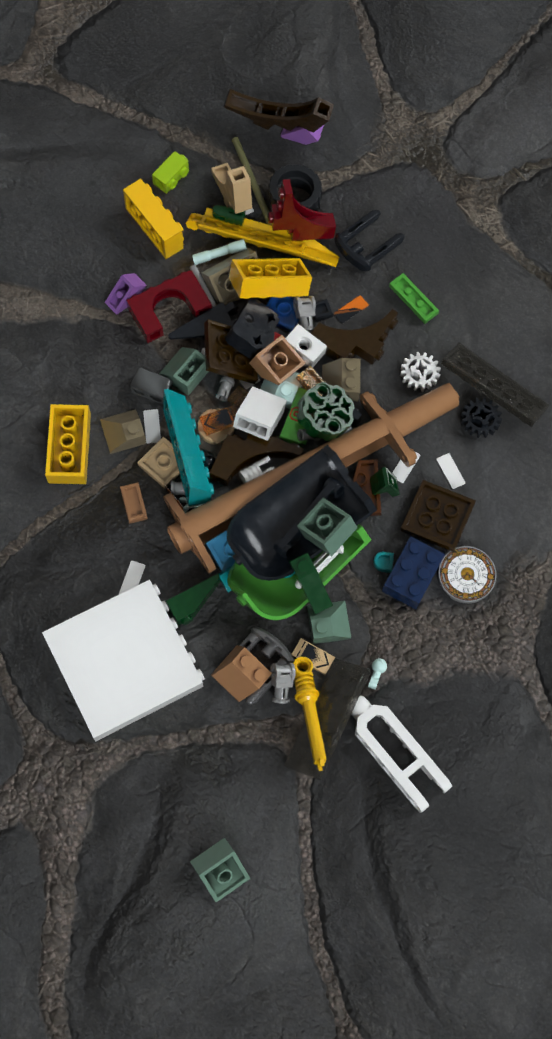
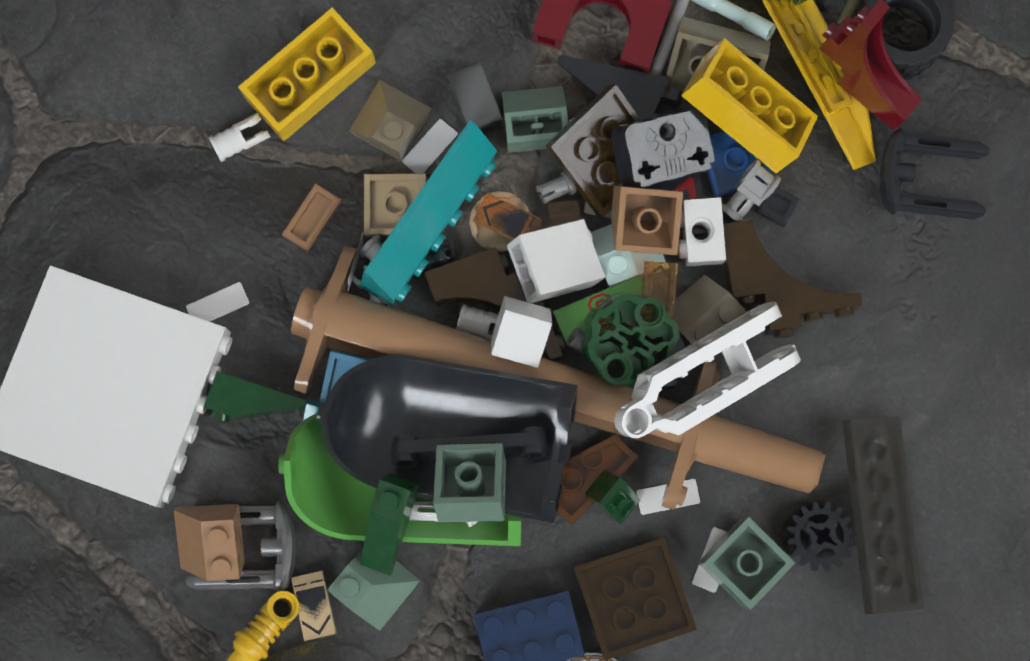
camera: 55 degrees right, 10 degrees up
light grey connector [270,663,296,704] -> none
sticker [334,295,369,323] -> none
teal tile [373,552,394,573] -> none
bright green plate [389,273,439,324] -> none
white gear [400,352,441,392] -> none
none -> white hinge [208,113,270,162]
none -> white head [491,296,552,368]
none -> white piece [614,302,801,438]
none -> sand green brick [698,517,795,610]

